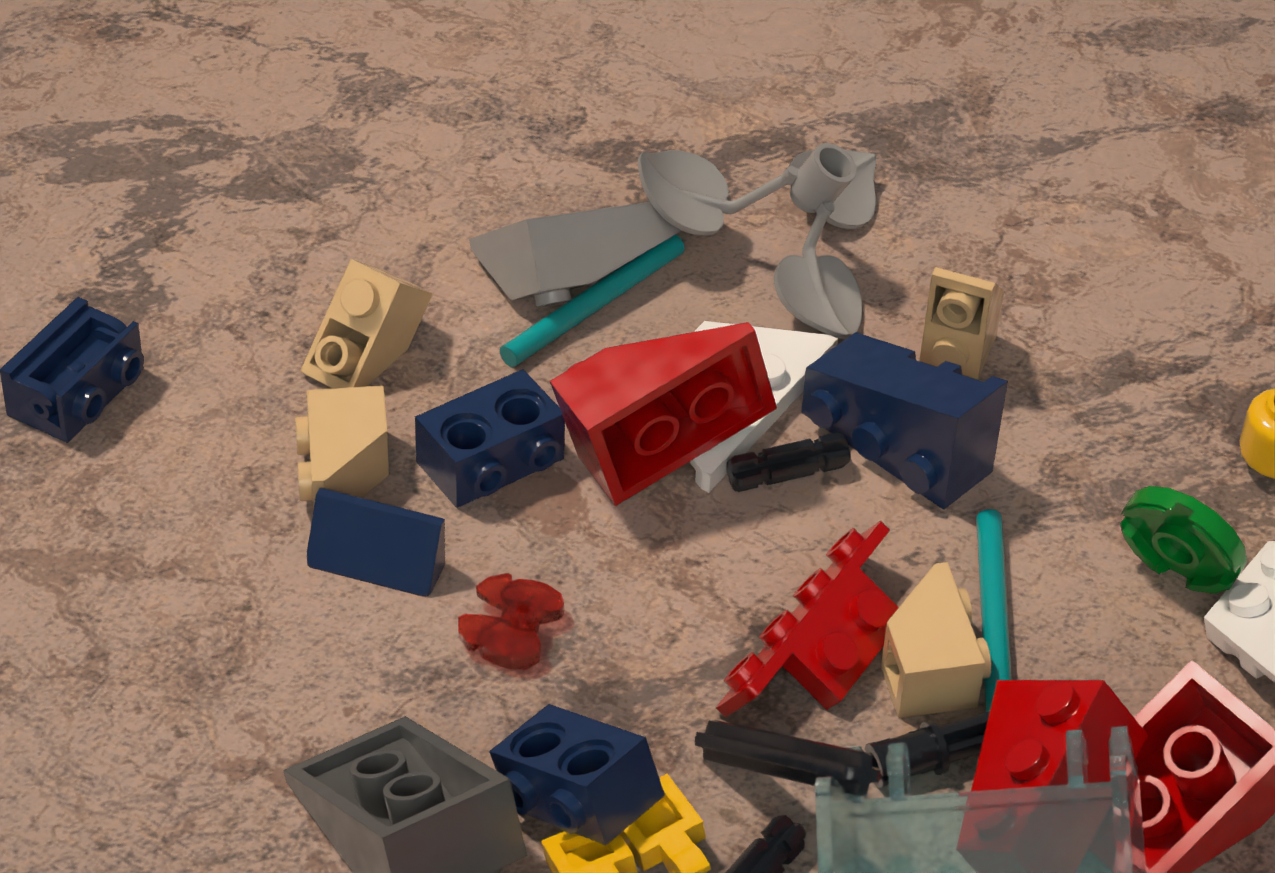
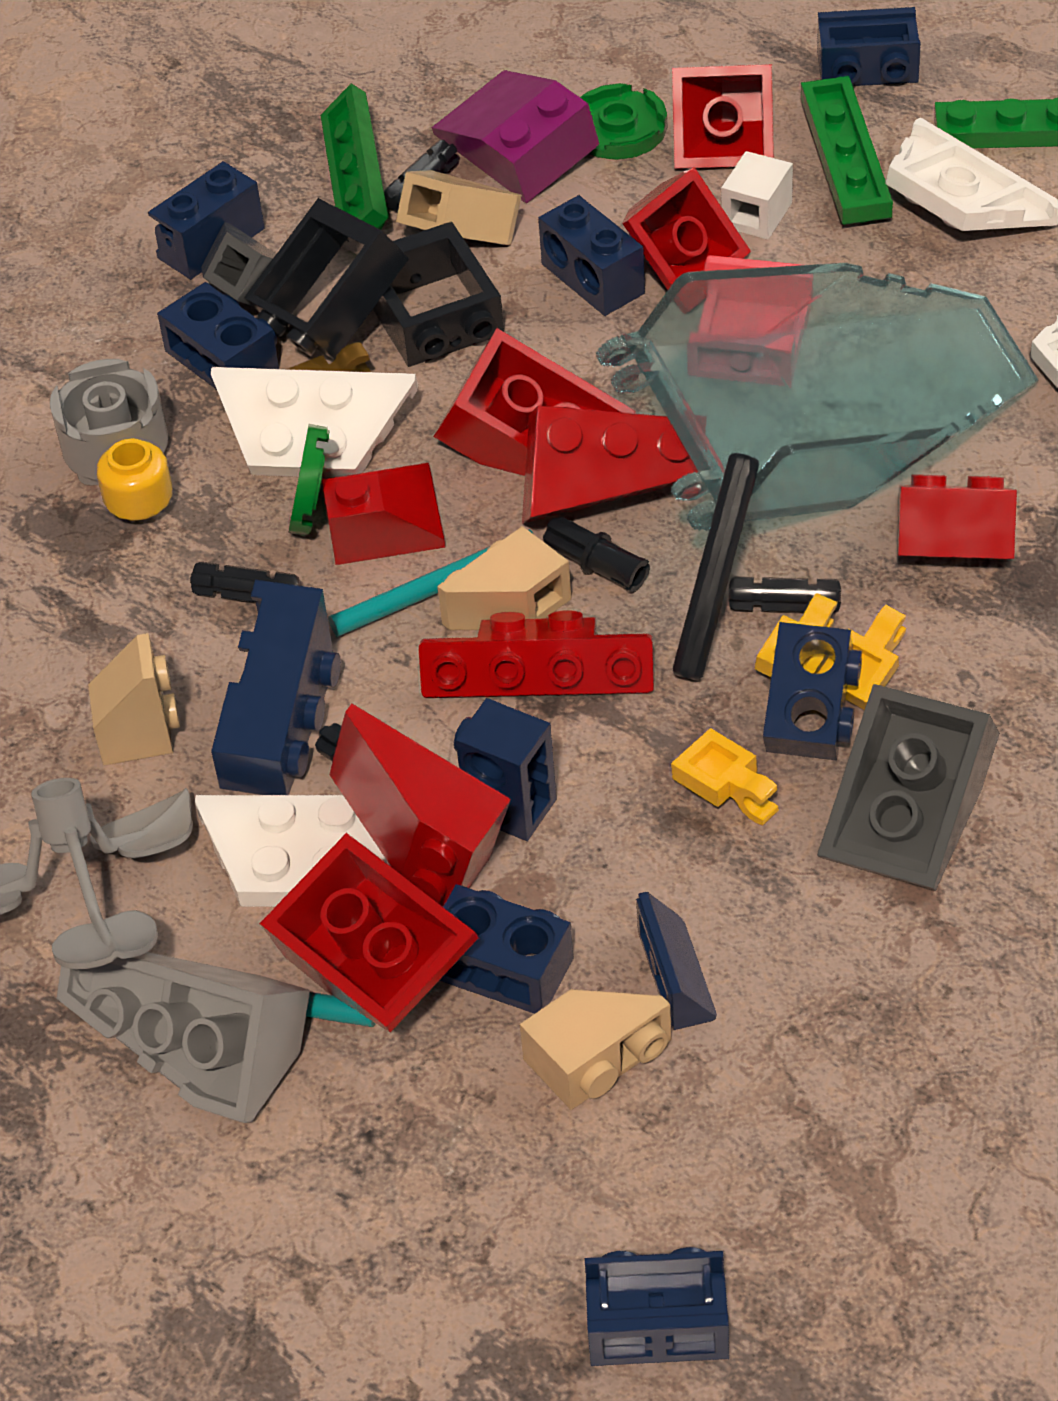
camera: 115 degrees left, 5 degrees up
tan slope [300,259,433,388] -> none
clear red piece [458,573,564,670] -> none
none -> black axle [190,562,300,603]
none -> red slope [259,832,479,1033]
none -> red slope [321,462,445,565]
none -> dark blue brick [454,698,557,842]
none -> yellow plate [671,728,779,825]

